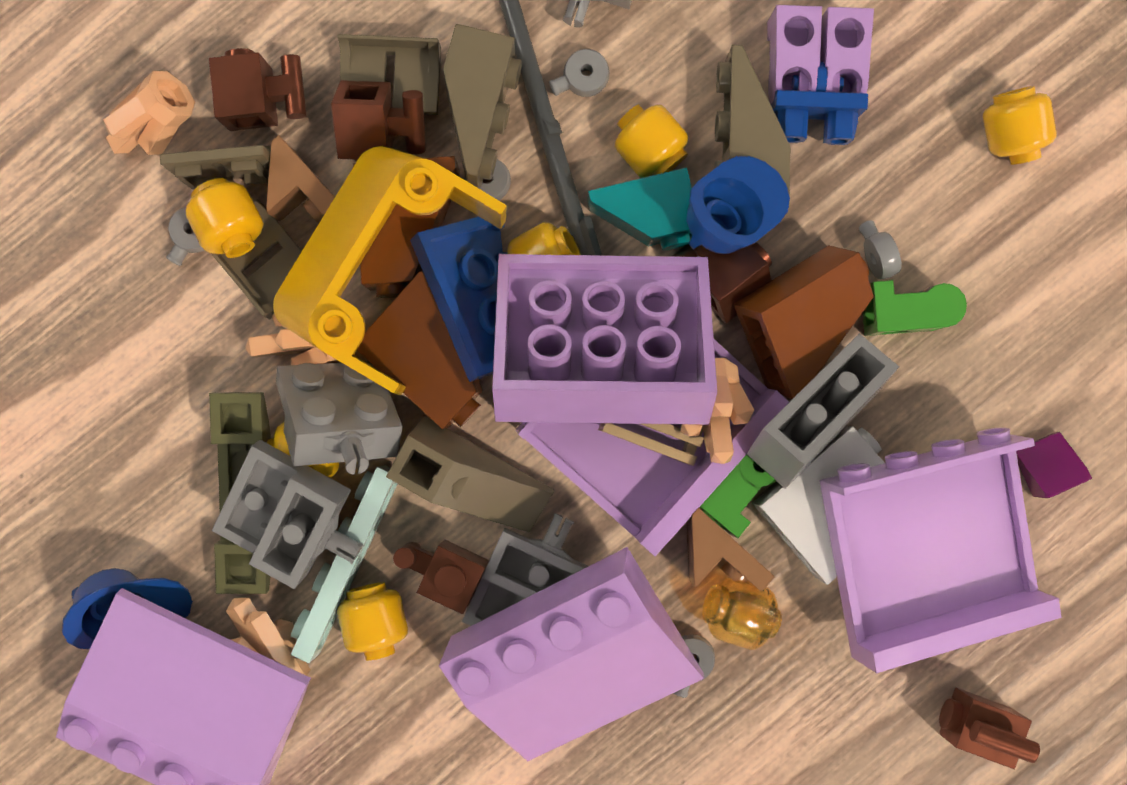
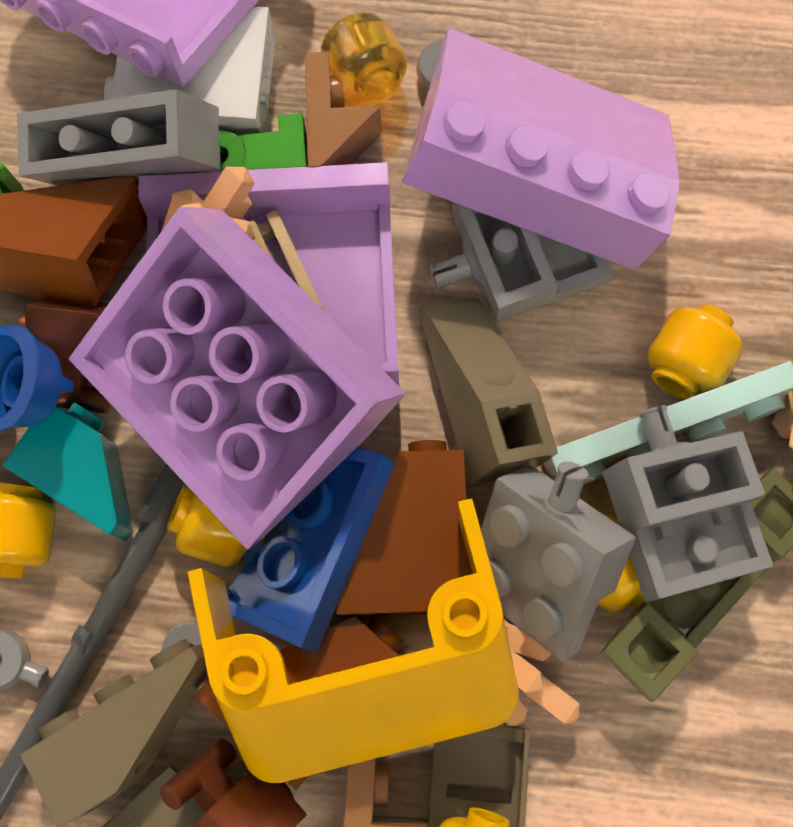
camera: 130 degrees left, 10 degrees down
copper brick [393,540,489,615] -> none

